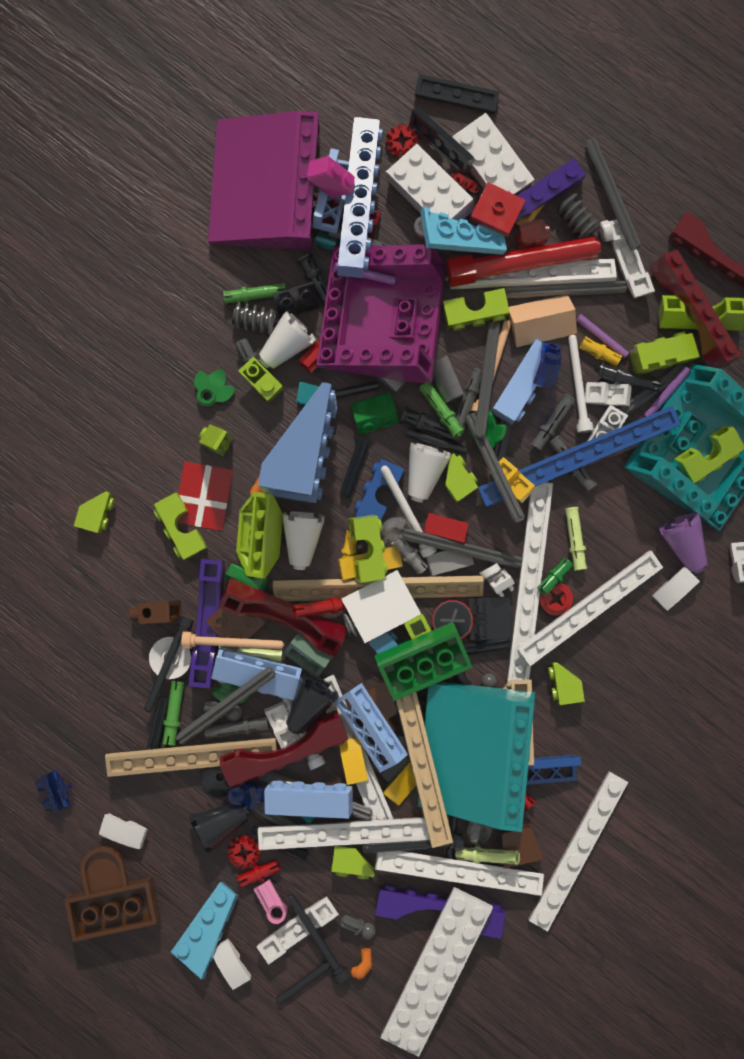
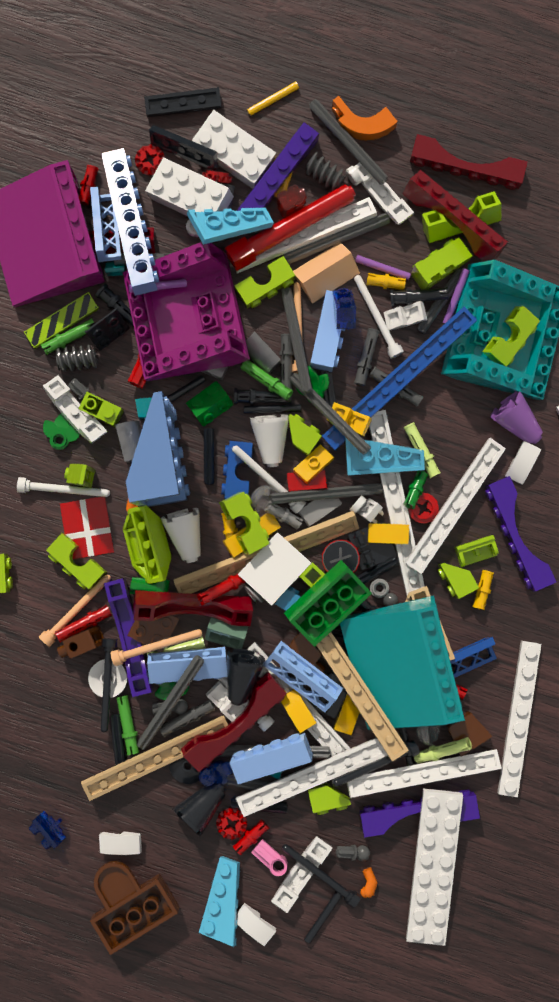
camera: 20 degrees left, 0 degrees up
white cone [259,311,316,369] -> none
dark pink brick [307,155,355,198] -> none
red plate [470,182,526,237] -> none
white slope [586,405,628,442] -> none
none -> white piece [17,477,110,497]
none -> tile [24,292,99,349]
none -> light nougat piece [39,574,111,647]
none -> white slope [43,375,107,443]
none -> red pin [55,605,112,643]
none -> red pin [79,165,99,206]
none -> flat silver brick [115,421,142,463]
none -> yellow bar [247,81,299,116]
none -> yellow plate [293,444,334,484]
none -> orange arch [332,96,398,140]
none -> medium azure wing [345,437,425,475]
none -> yellow slope [368,523,409,544]
none -> light grey plate [370,579,389,598]
none -> lime hinge [454,535,499,567]
none -> yellow pin [473,570,494,610]
none -> dark purple arch [485,476,556,592]

